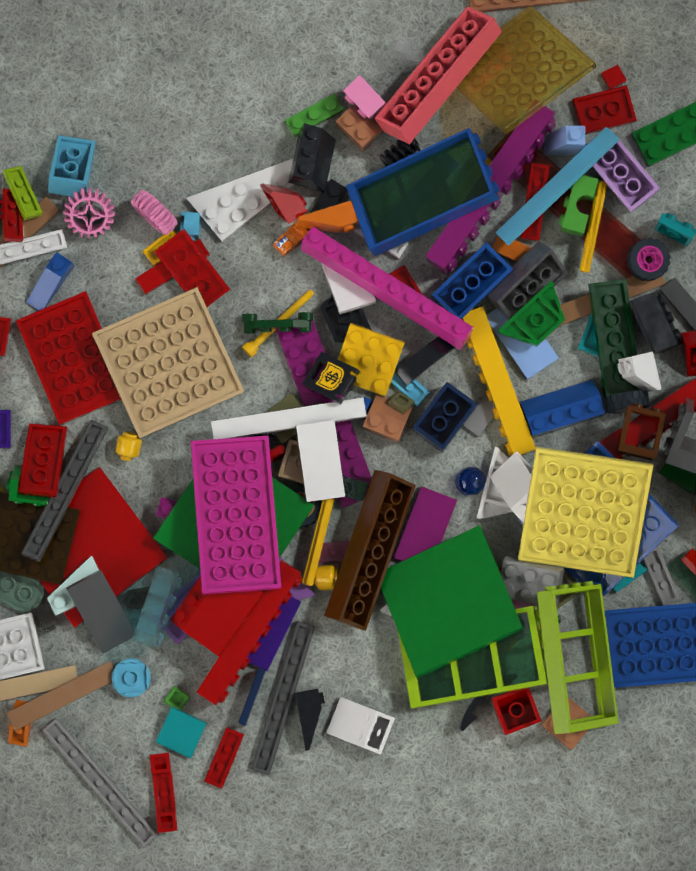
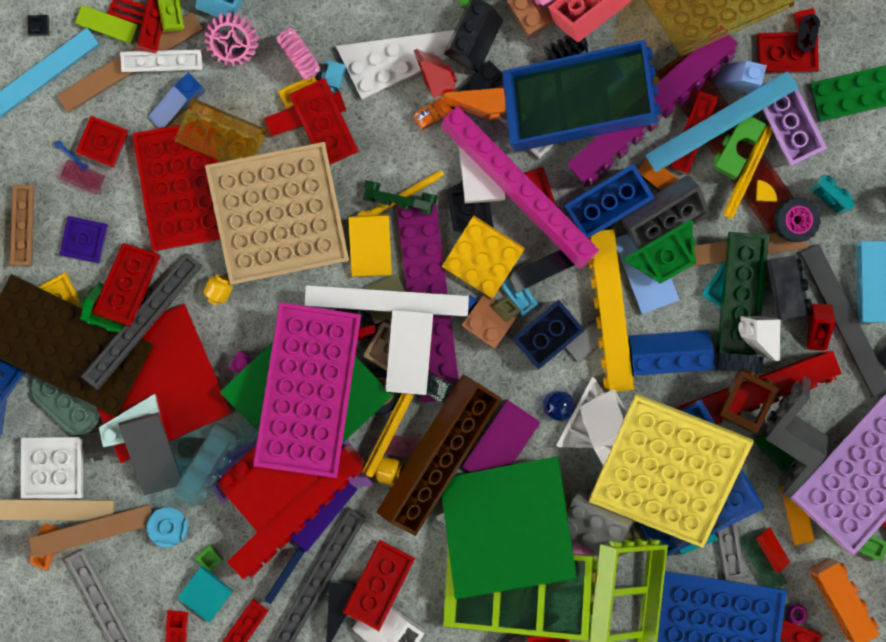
camera: 20 degrees right, 5 degrees up
black container [302,351,360,405] -> none
none -> clear yellow slope [174,98,267,162]
none -> red tile [342,540,415,632]
none -> yellow tile [348,215,392,277]
none -> yellow tile [755,180,777,202]
none -> black beam [795,14,820,53]

